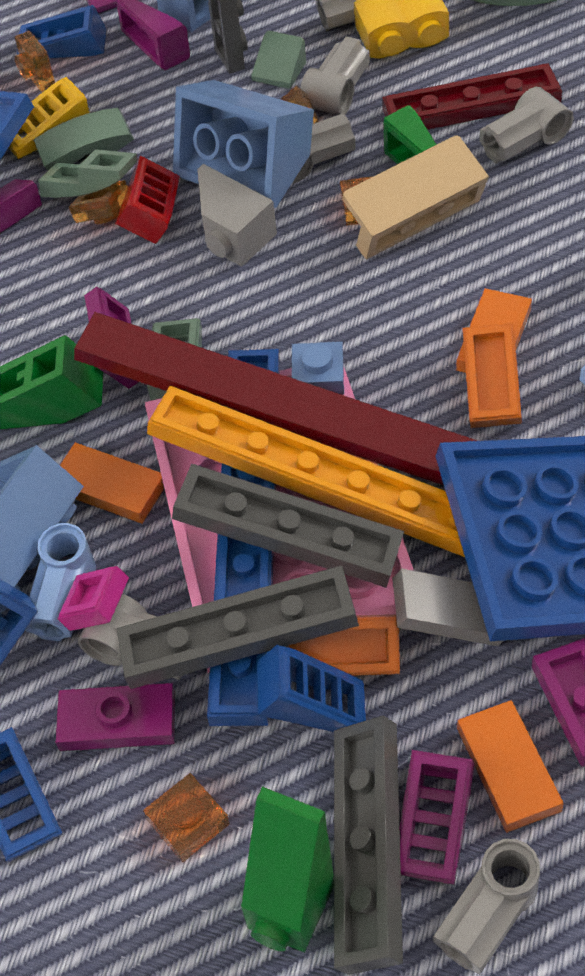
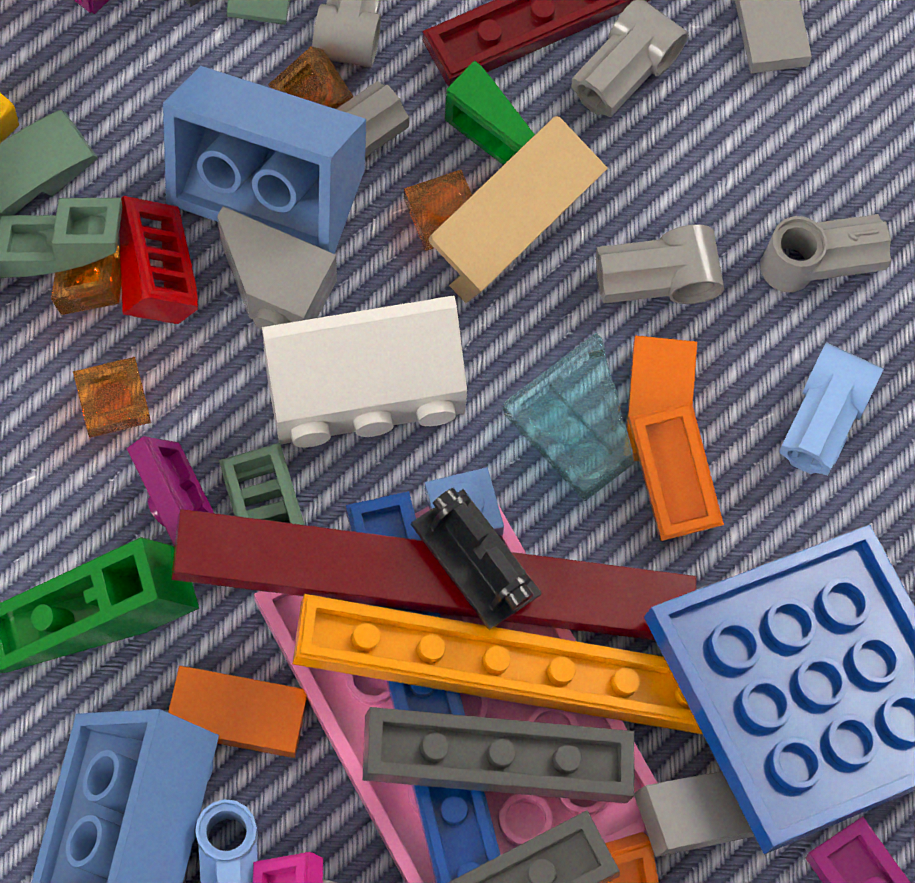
camera: 25 degrees left, 15 degrees up
none -> clear orange plate [73,357,151,438]
none -> white slope [262,296,467,448]
none -> black hinge [410,488,542,630]
none -> clear light blue wing [502,333,634,502]
none -> light grey piece [595,225,725,304]

